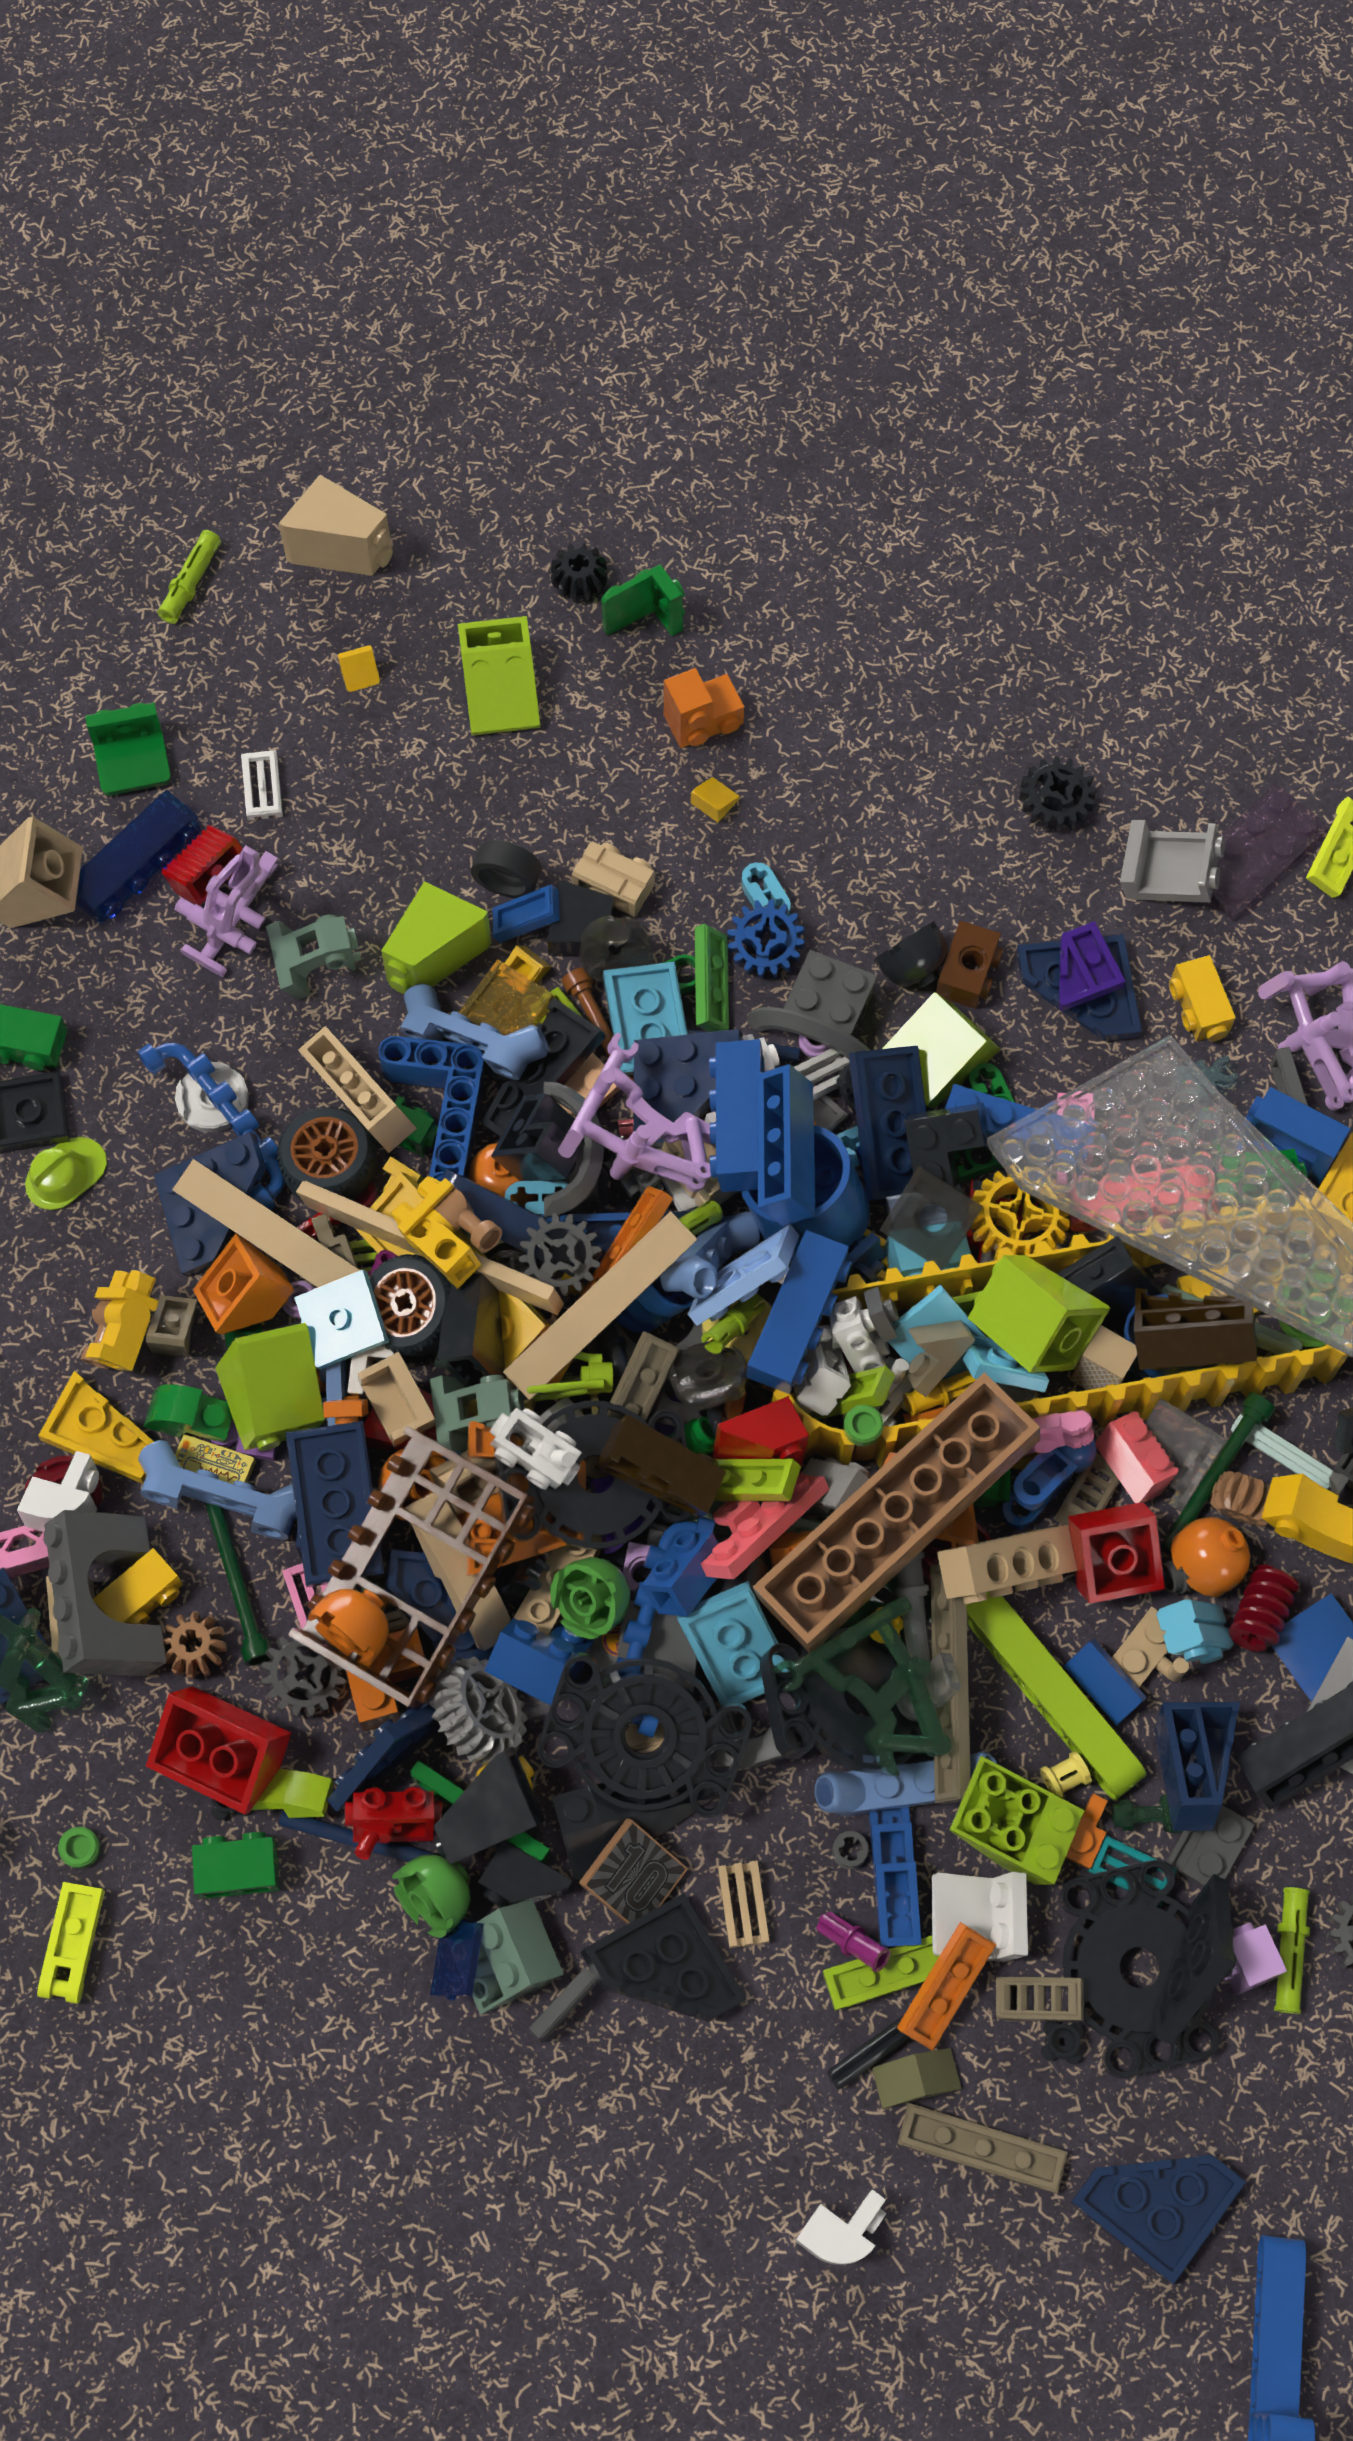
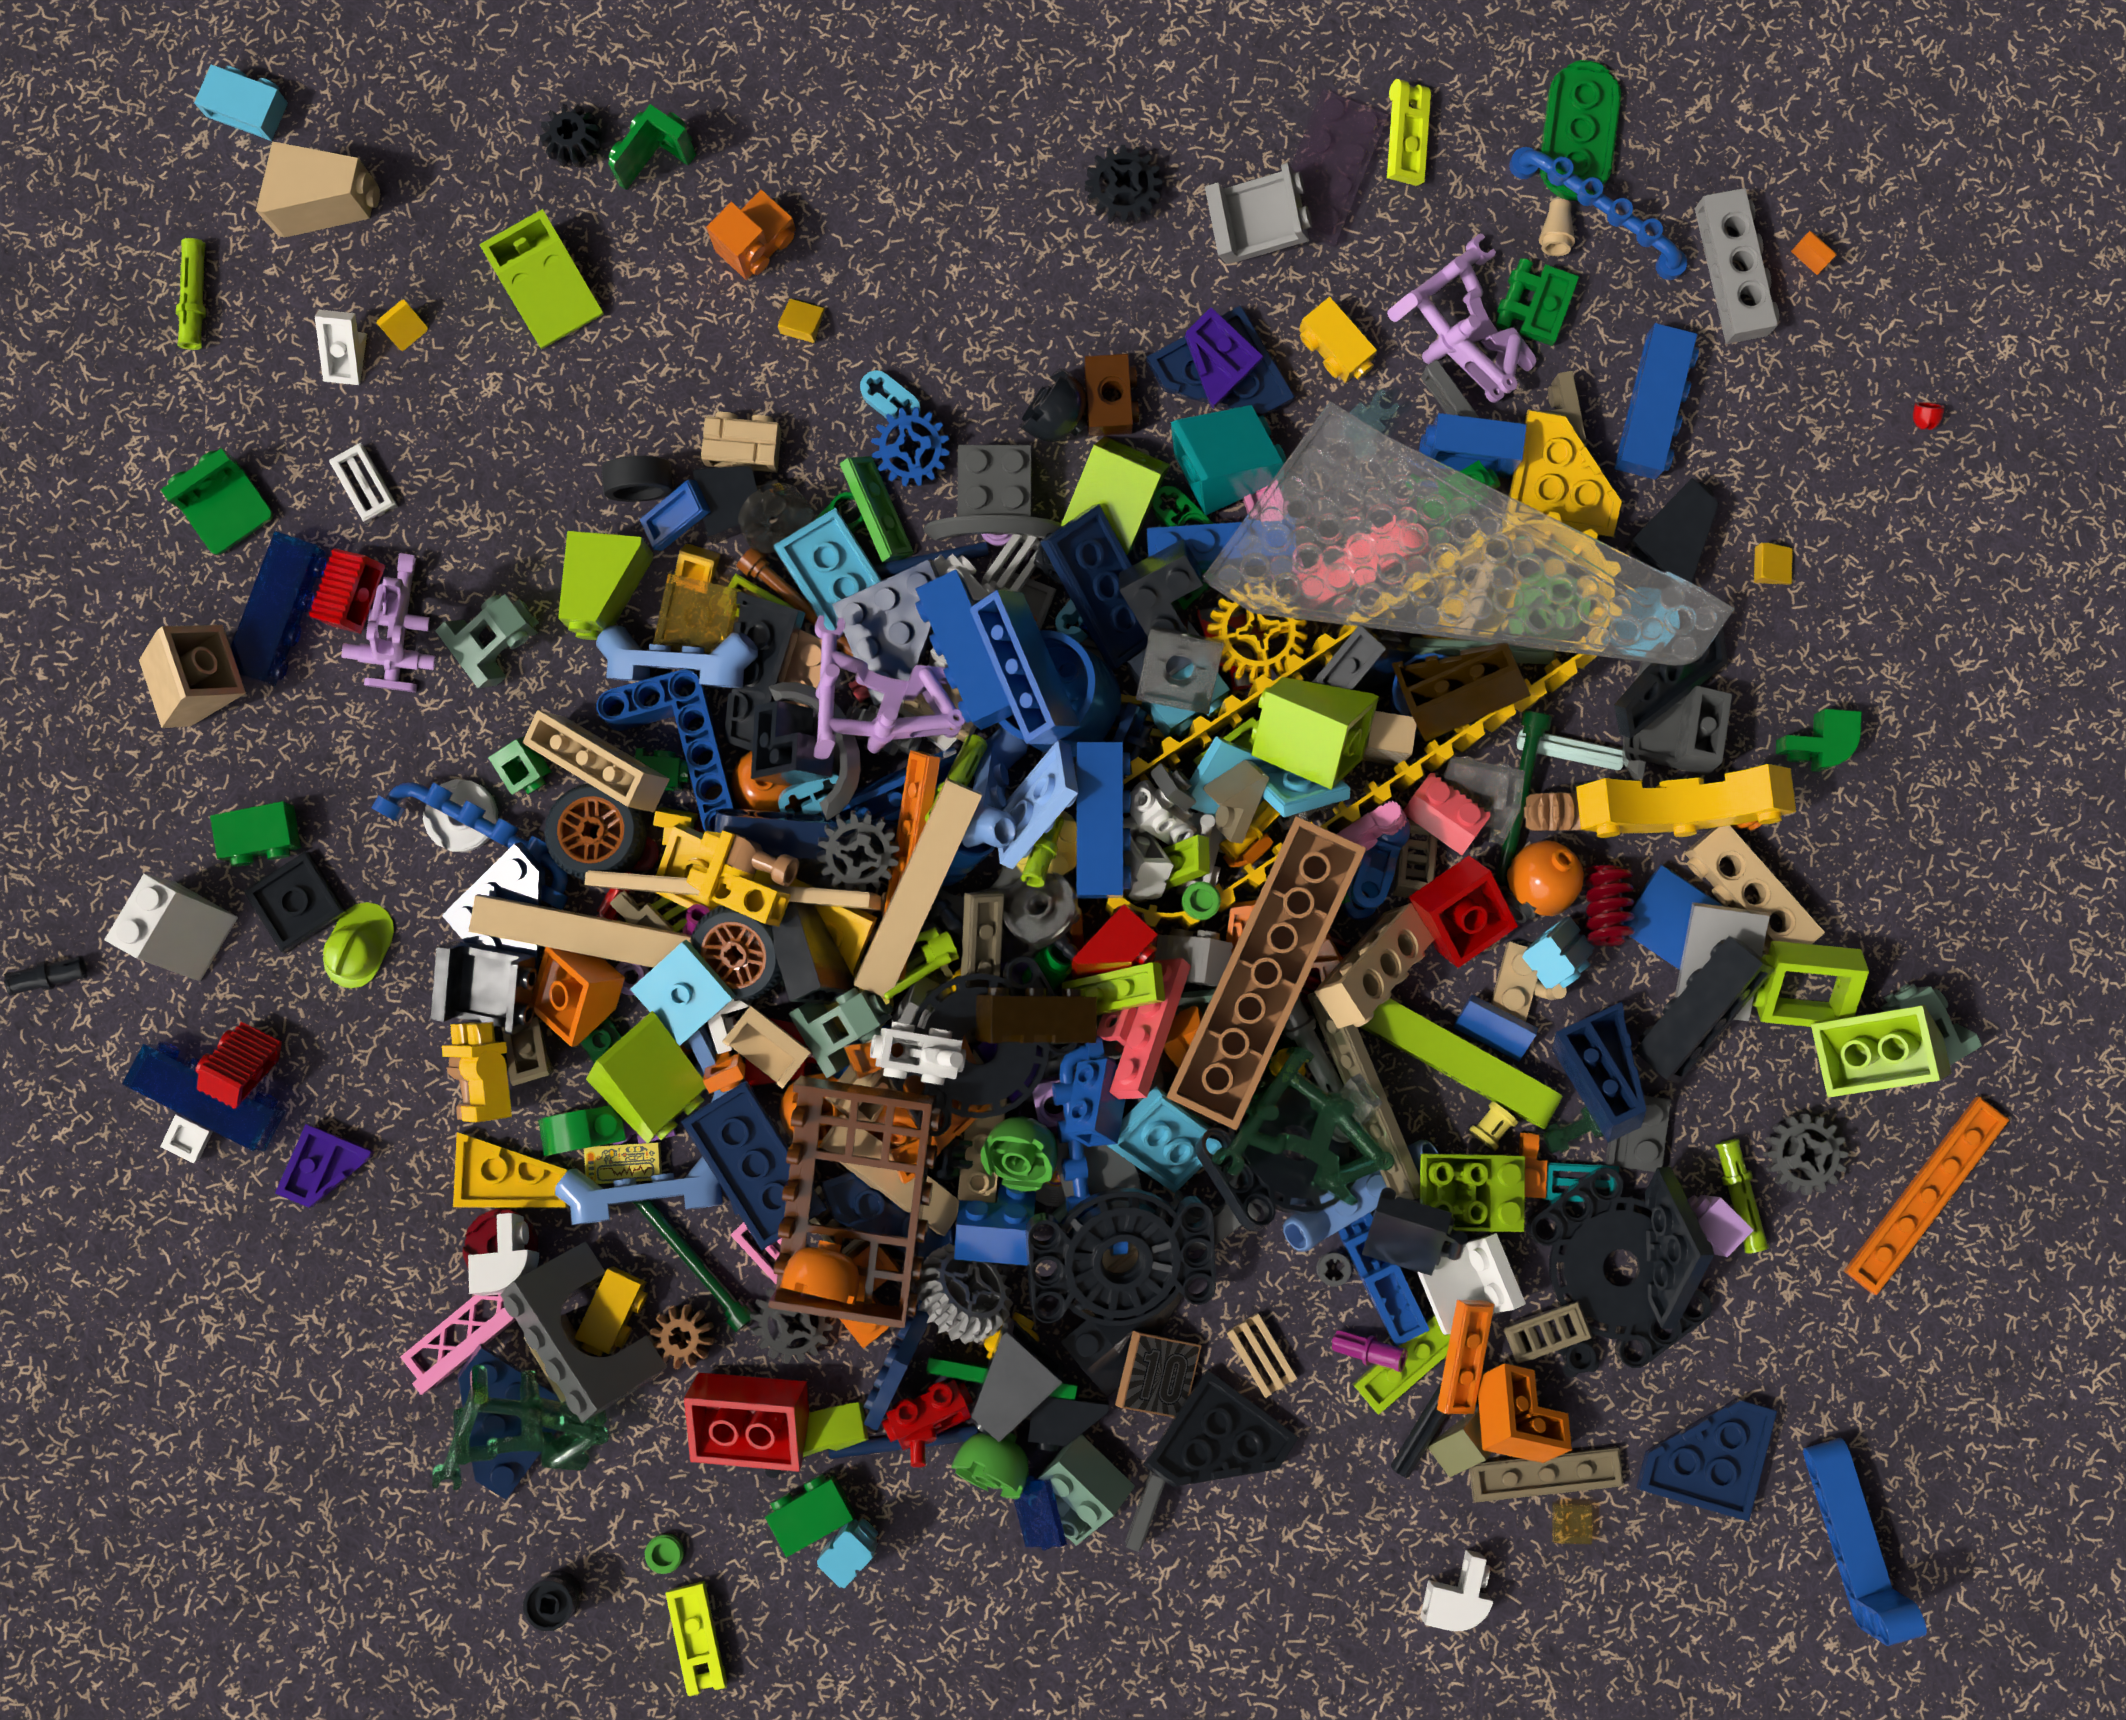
camera: 25 degrees left, 15 degrees up
none -> medium azure brick [194,64,288,141]
none -> white slope [315,310,367,385]
none -> panel [430,941,537,1035]
none -> green brick [488,736,551,795]
none -> medium azure brick [817,1518,878,1588]
none -> teal slope [1171,405,1287,515]
none -> black piece [1362,1187,1468,1276]
none -> orange brick [1478,1363,1572,1463]
none -> clear yellow tile [1552,1503,1592,1544]

